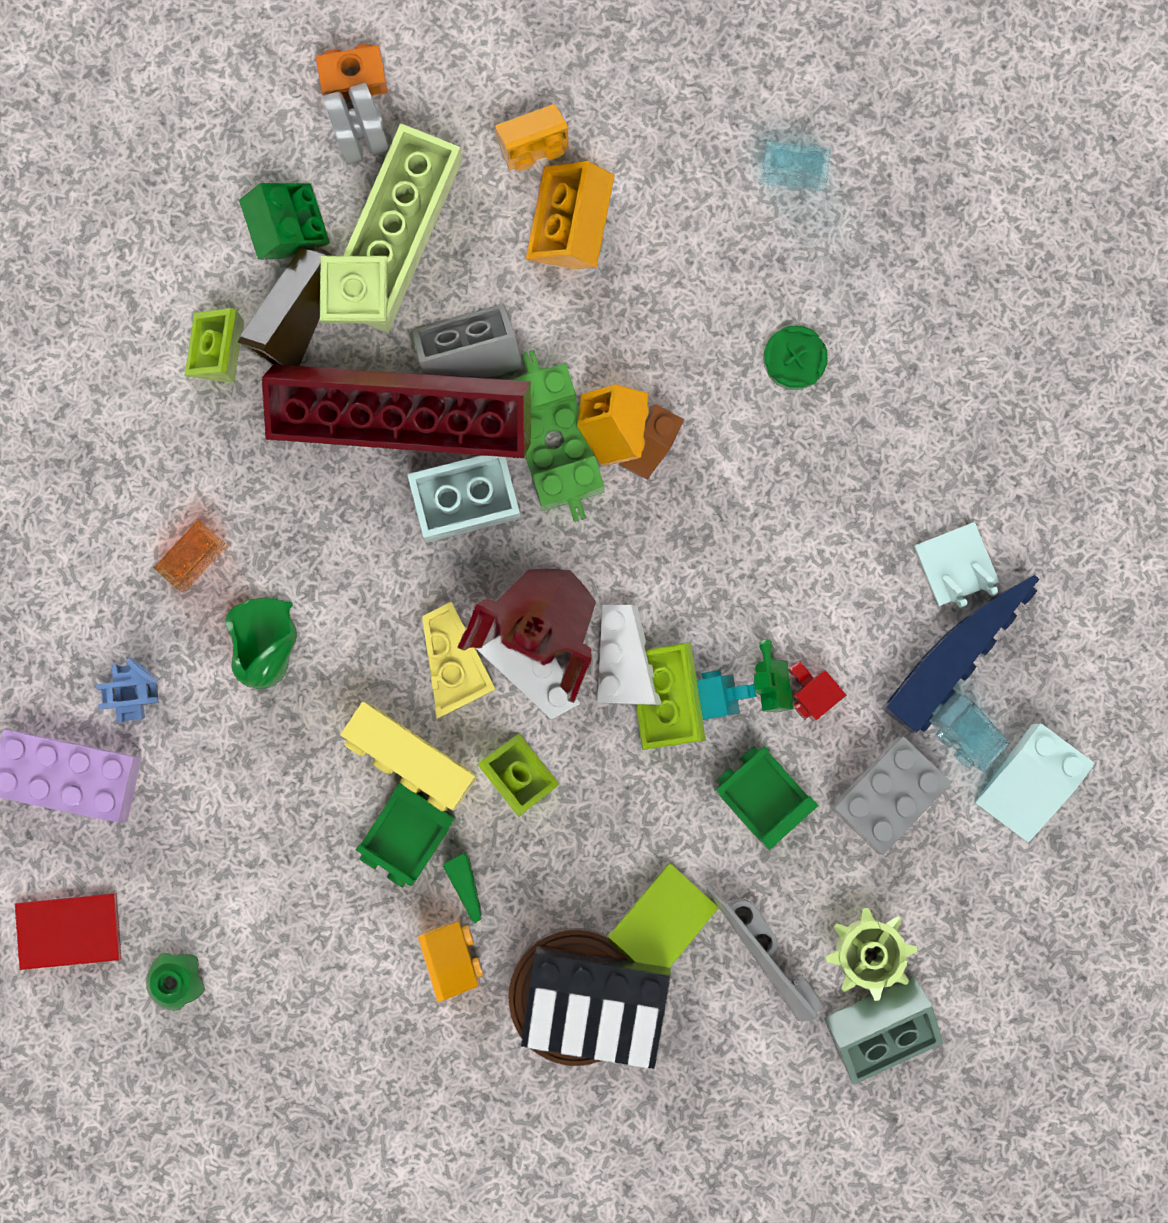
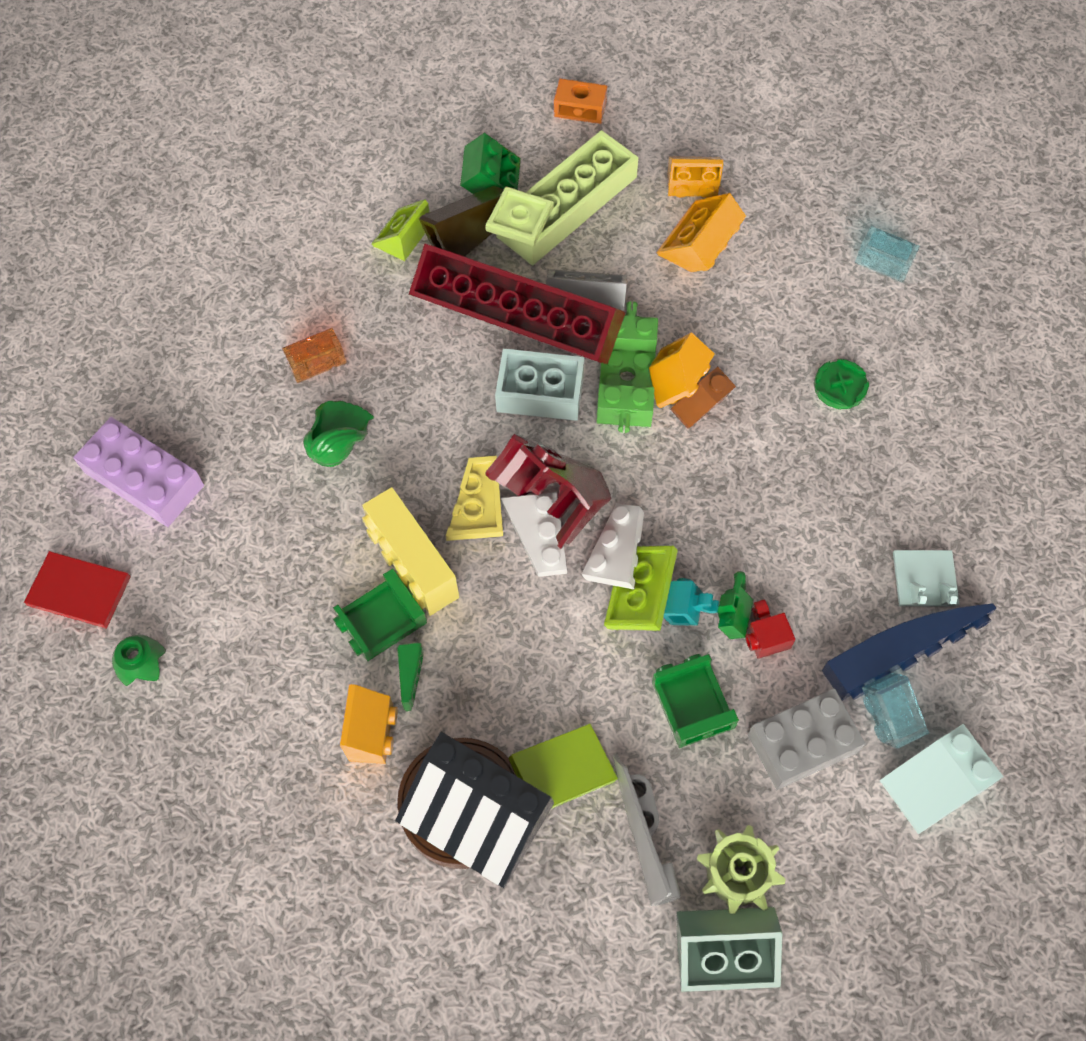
camera: 25 degrees right, 20 degrees down
medium blue piece [96,657,159,723] -> none
light grey wheel [322,82,389,165] -> none
lime slope [477,733,560,817] -> none

